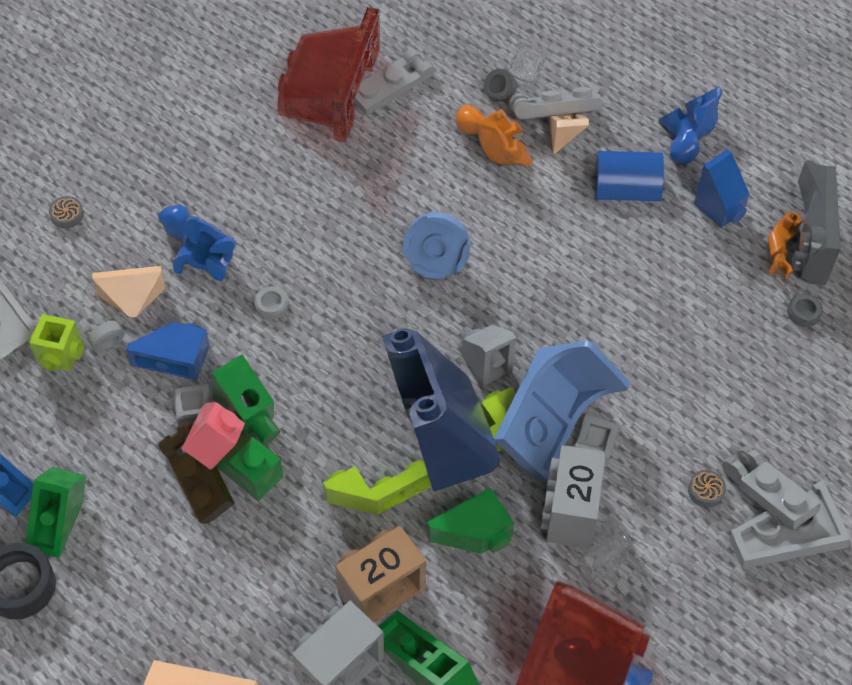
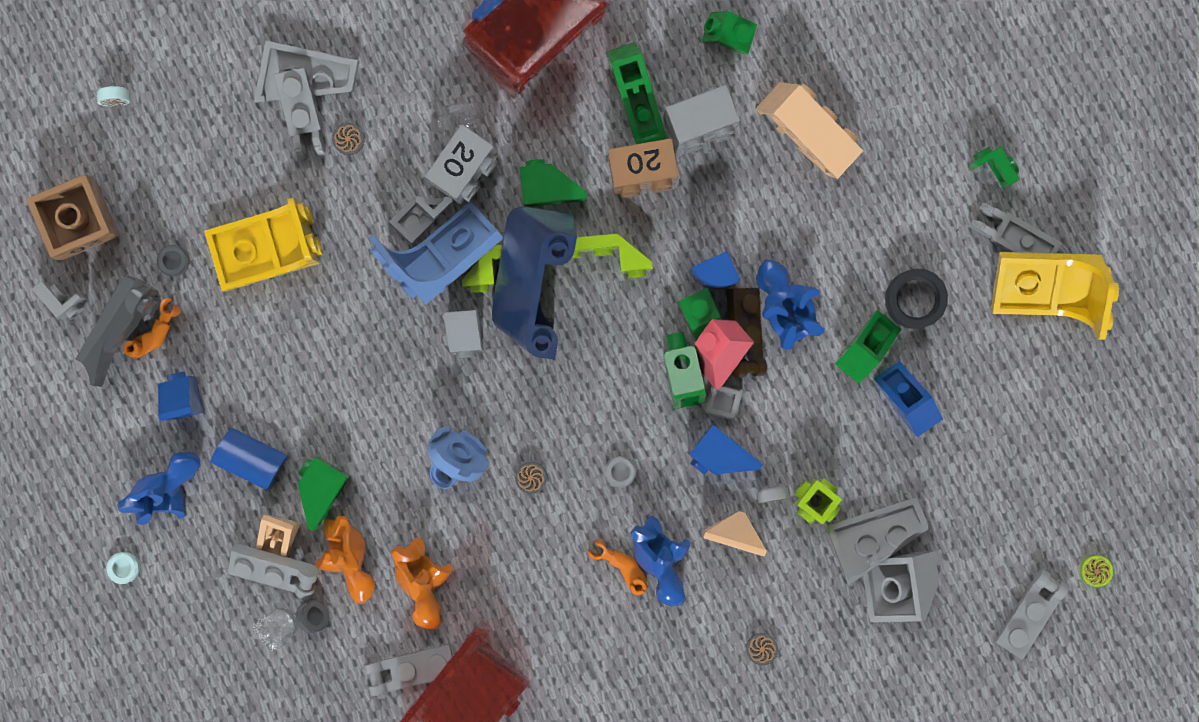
camera: 150 degrees left, 30 degrees up
none -> light aqua tile [106,552,140,584]
none -> yellow bracket [204,197,323,292]
none -> green slope [298,456,351,532]
none -> orange animal [391,537,453,629]
none -> tile [515,462,547,494]
none -> orange arm [588,539,648,595]
none -> blue brick [689,251,740,290]
none -> blue animal [756,259,825,350]

